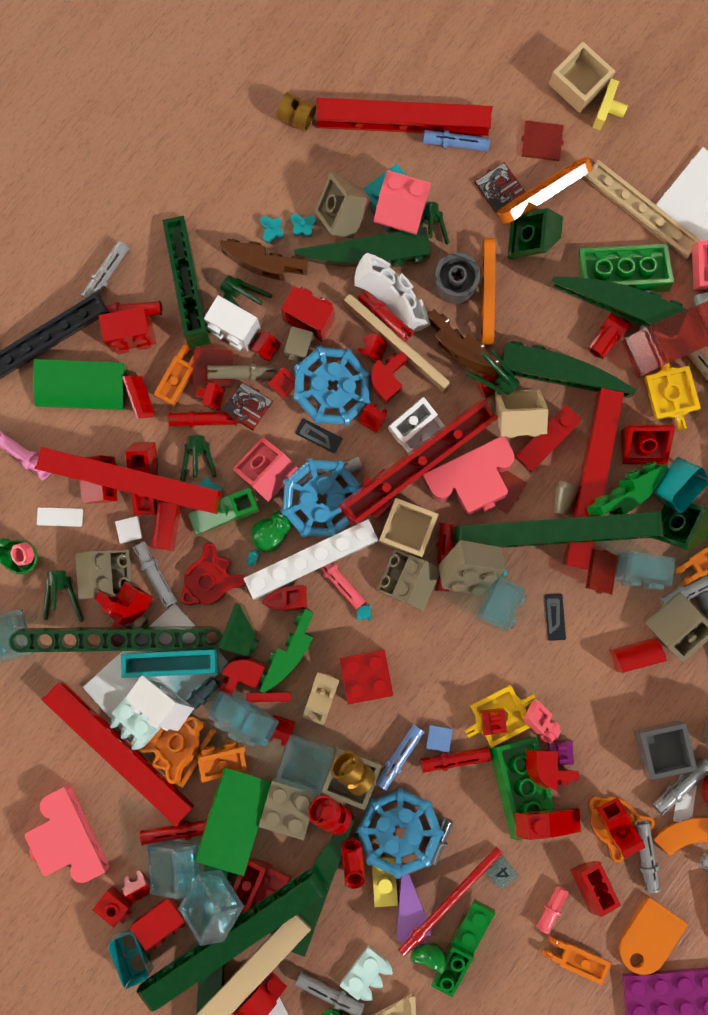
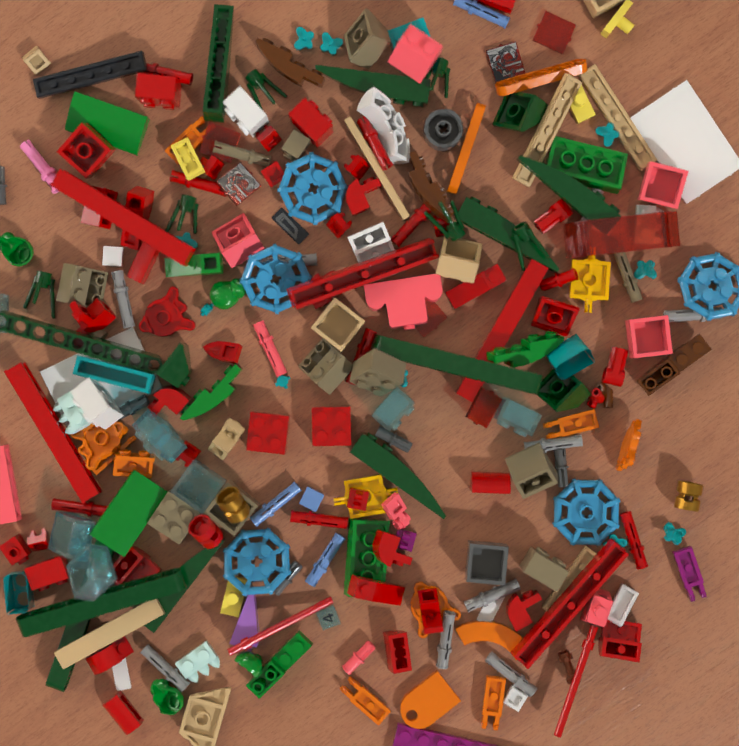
camera: 20 degrees right, 5 degrees up
coral tile [10,542,34,566] -> none
white sticker [37,507,83,527] -> none
light grey pin [80,240,130,299] -> none
red tile [123,376,155,419] -> none
white arch [243,519,378,600] -> none
red tile [246,691,292,702] -> none
red piece [341,838,366,889] -> none
black sticker [544,594,566,641] -> none
dark tan cone [554,481,578,515] -> none
none -> red brick [57,123,116,178]
none -> light yellow tile [171,137,205,181]
none -> medium blue pin [305,532,346,587]
none -> red piece [312,406,351,446]
none -> dark green slope [350,432,446,519]
none -> dark grey axle [375,425,412,453]
none -> red pin [390,204,432,247]
none -> tan tile [512,73,582,187]
none -> dark green plant [512,221,550,271]
none -> red axle [540,268,578,291]
none -> light yellow tile [570,85,596,124]
none -> teal piece [596,122,620,147]

